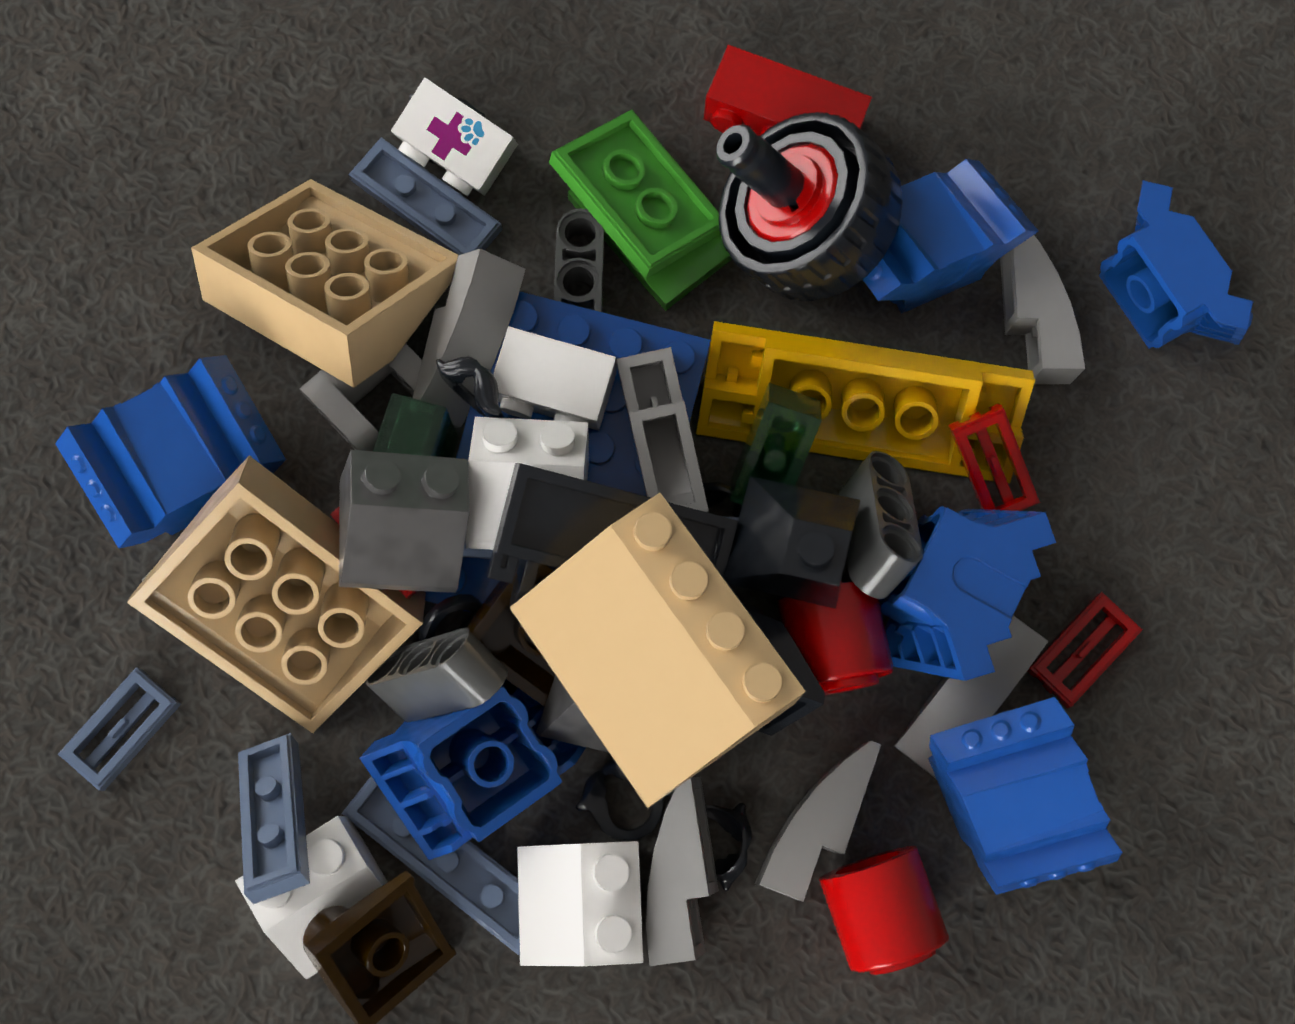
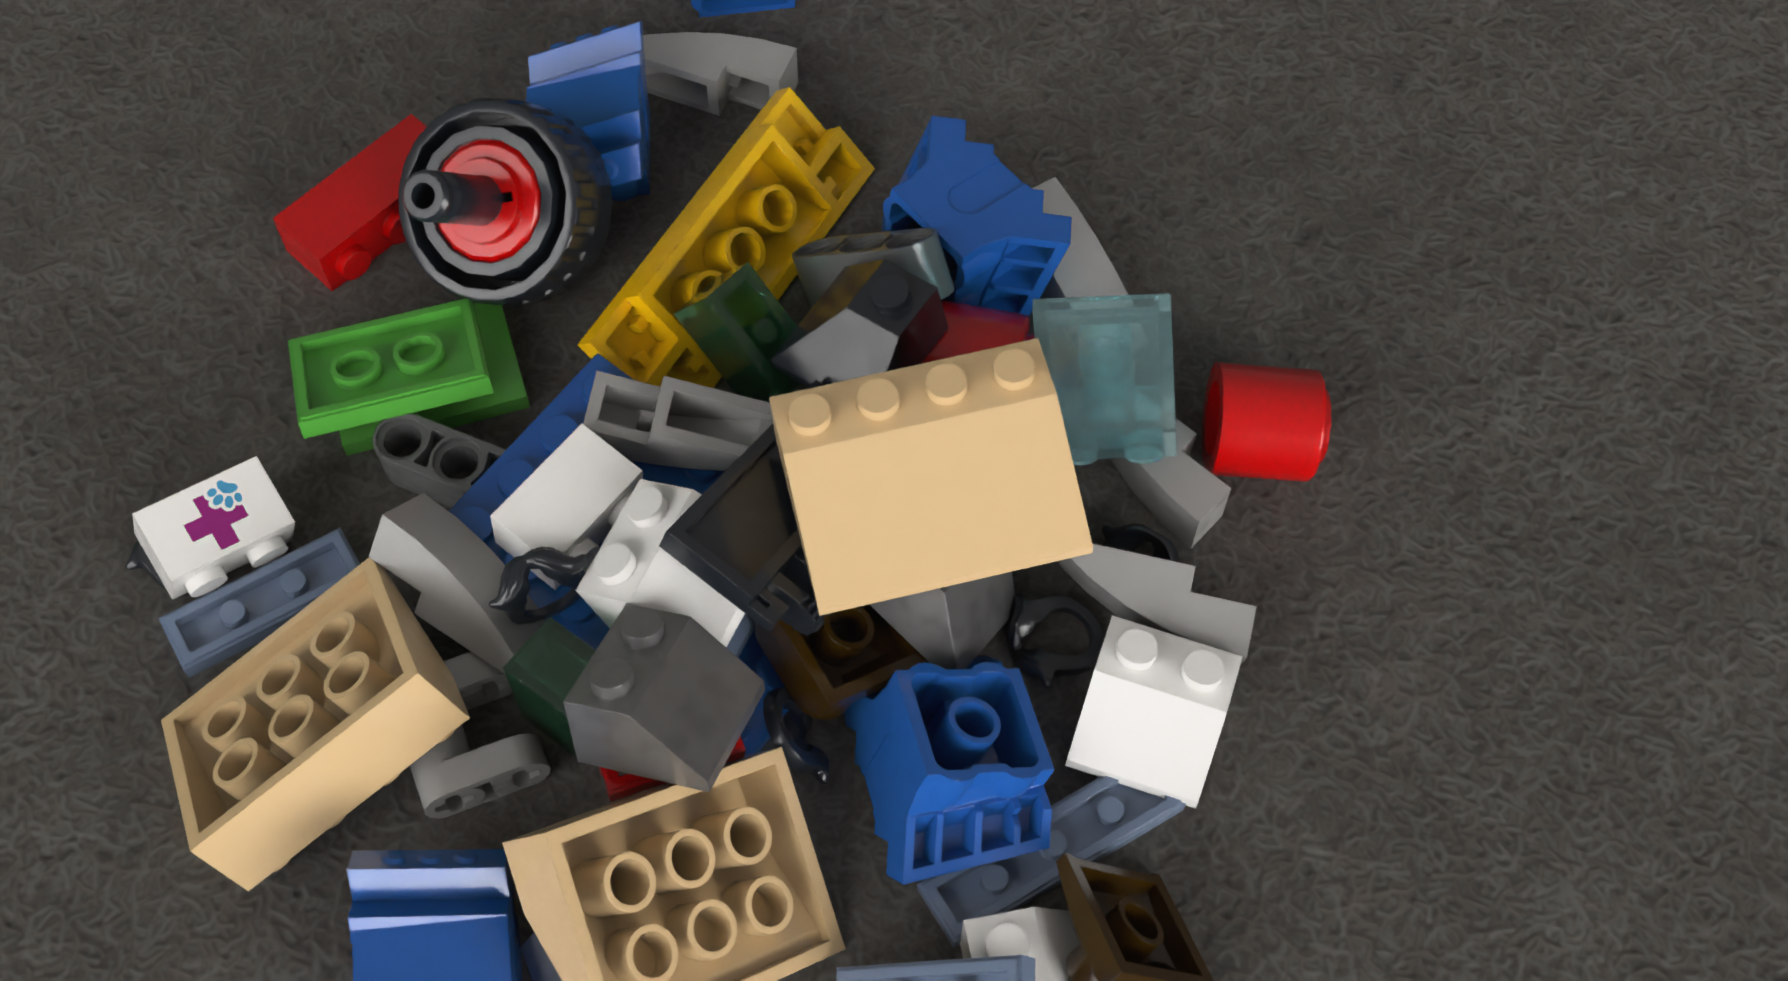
camera: 65 degrees left, 15 degrees down
dark grey beam [366,628,508,722] -> none
blue slope [928,697,1123,895] -> none
red tile [948,403,1040,511] -> none
red tile [1027,592,1143,709] -> none
none -> clear light blue slope [1032,293,1177,465]

